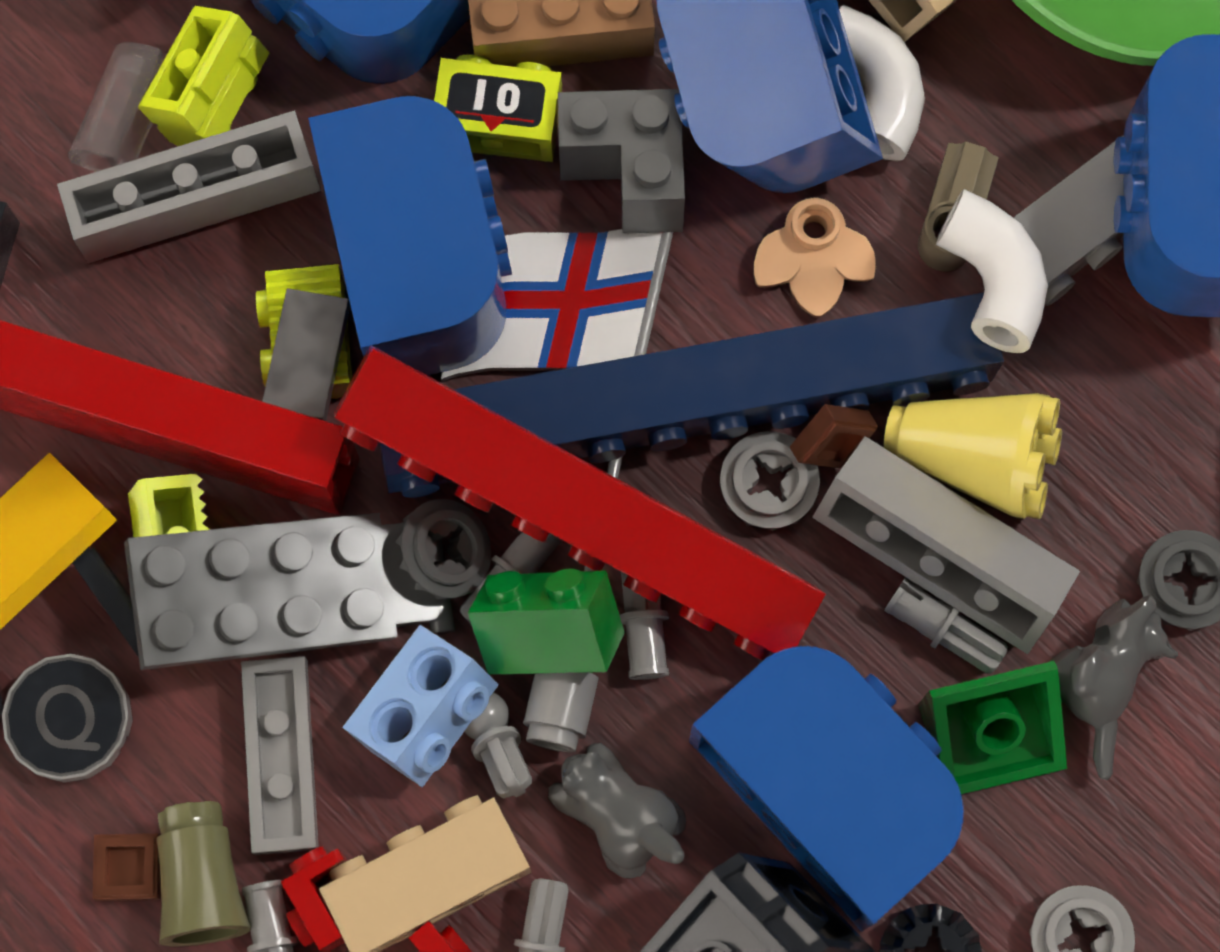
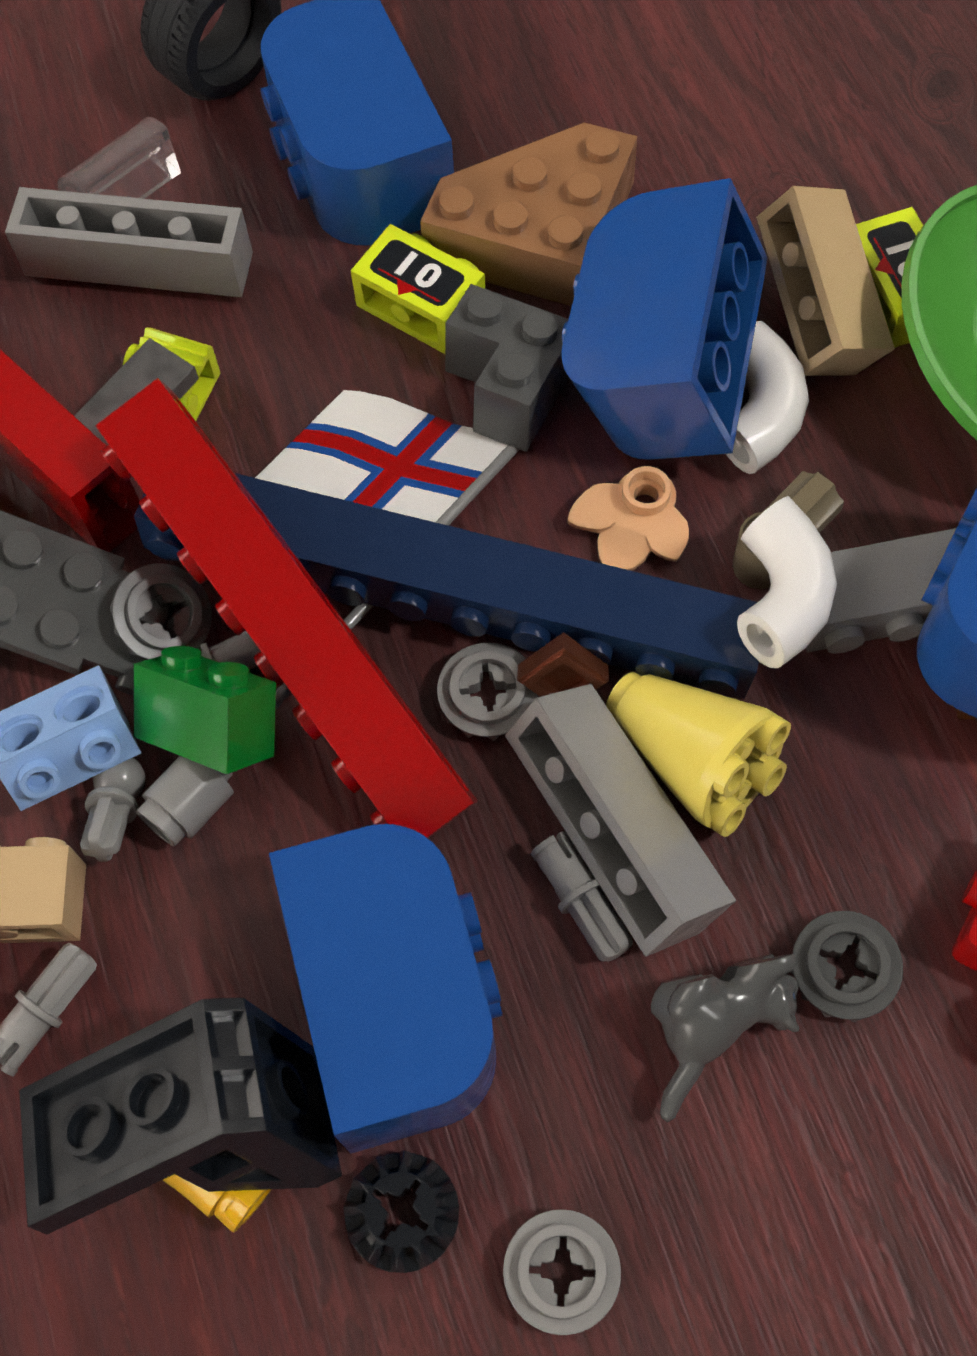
camera: 30 degrees right, 10 degrees down
neon yellow brick [138,6,270,146] -> none
blue brick [308,96,512,376] -> none
dark grey animal [548,743,686,879] -> none
light grey axle [620,572,669,680] -> none
green slope [918,661,1067,794] -> none

